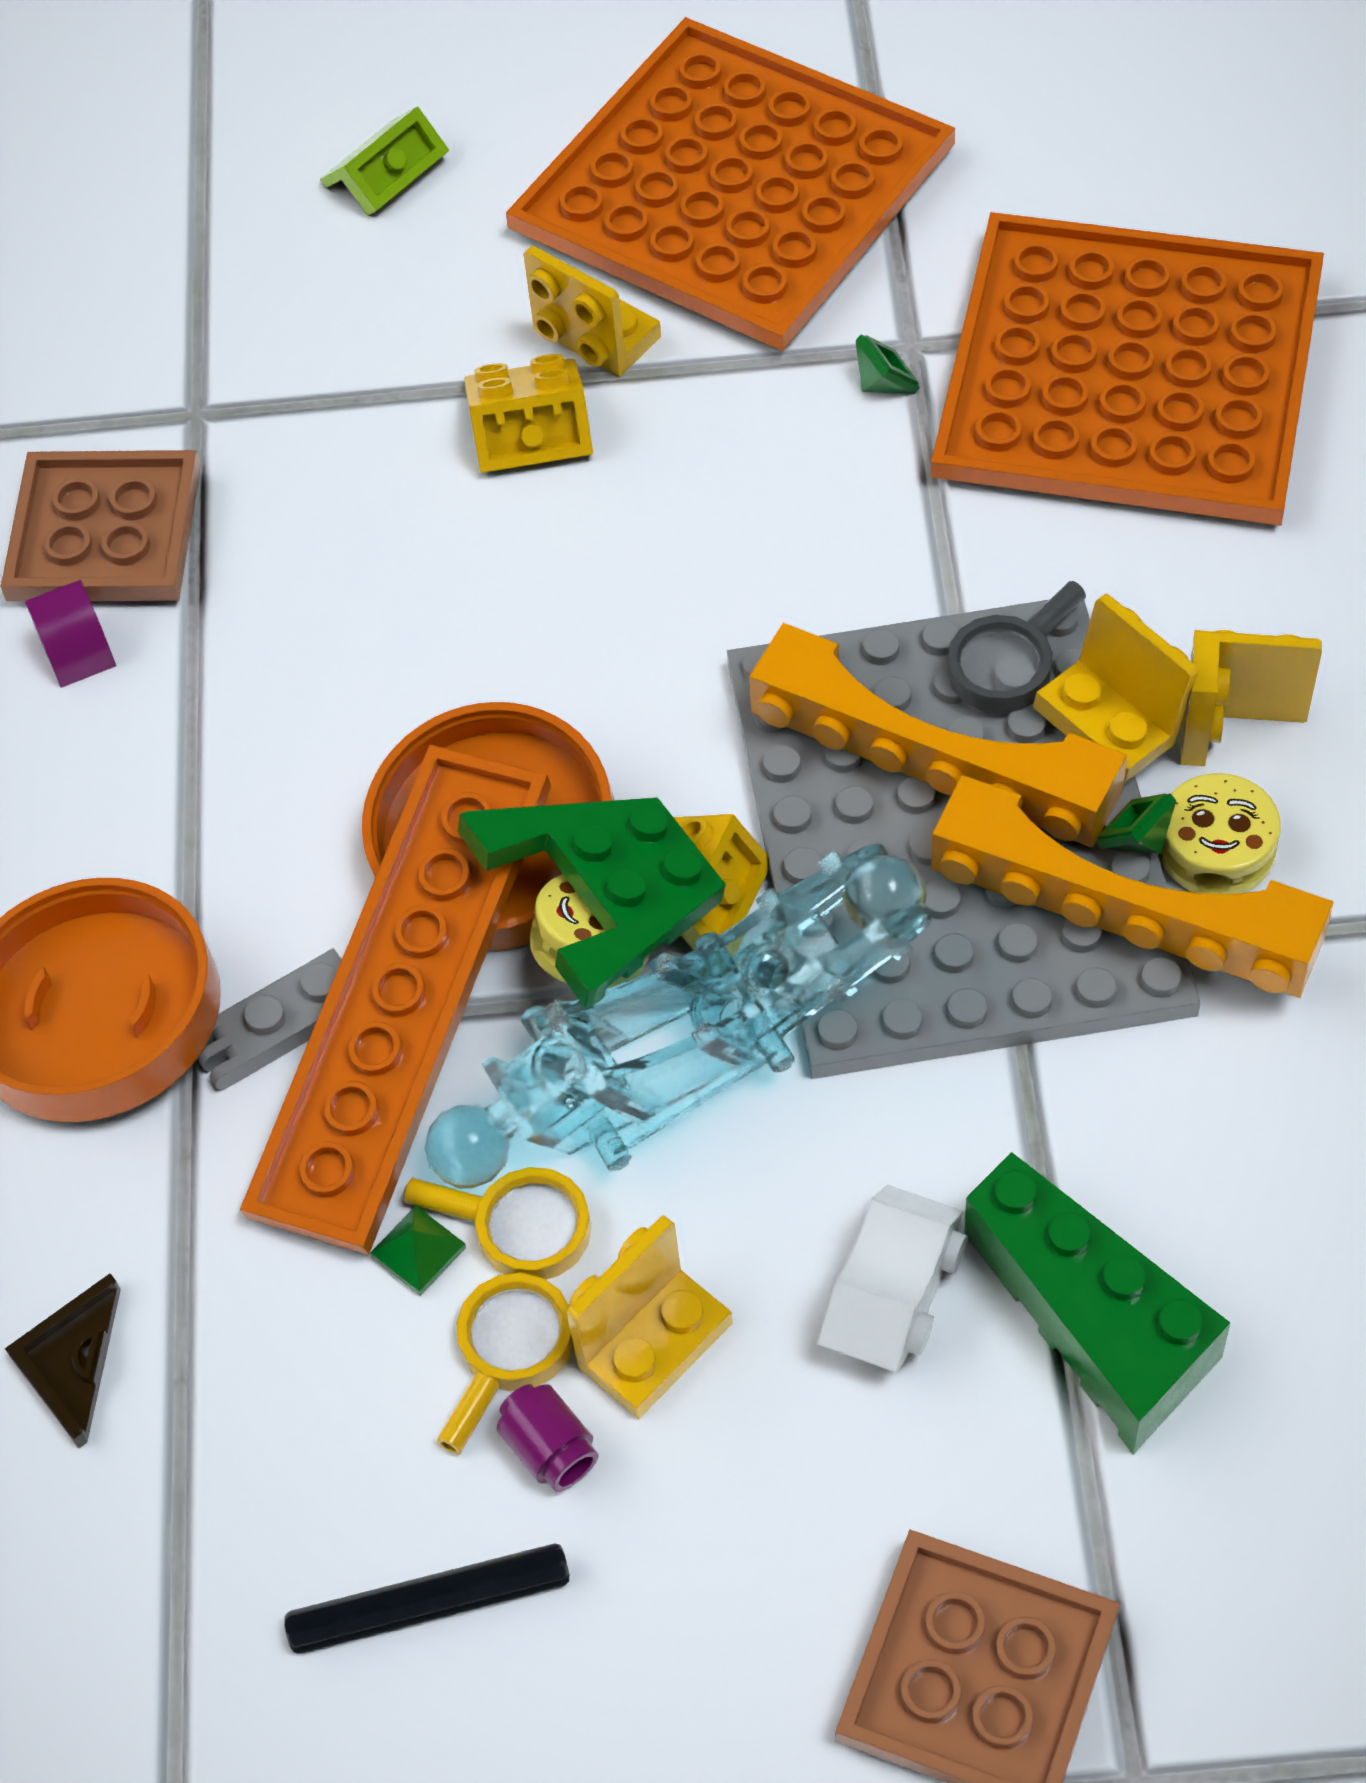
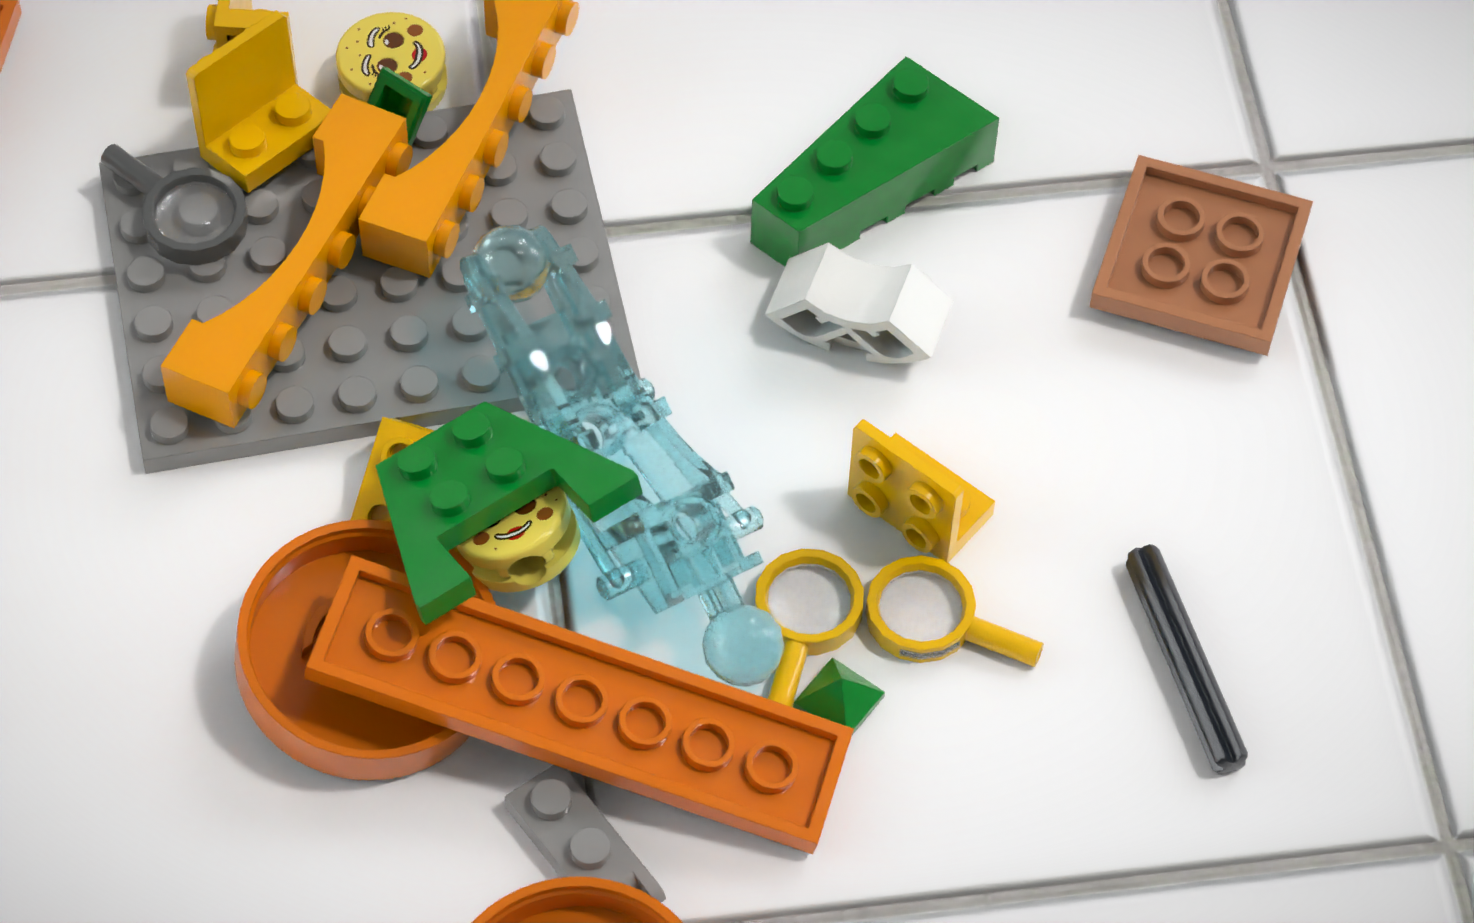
camera: 100 degrees left, 0 degrees up
magenta brick [496,1384,599,1492] -> none

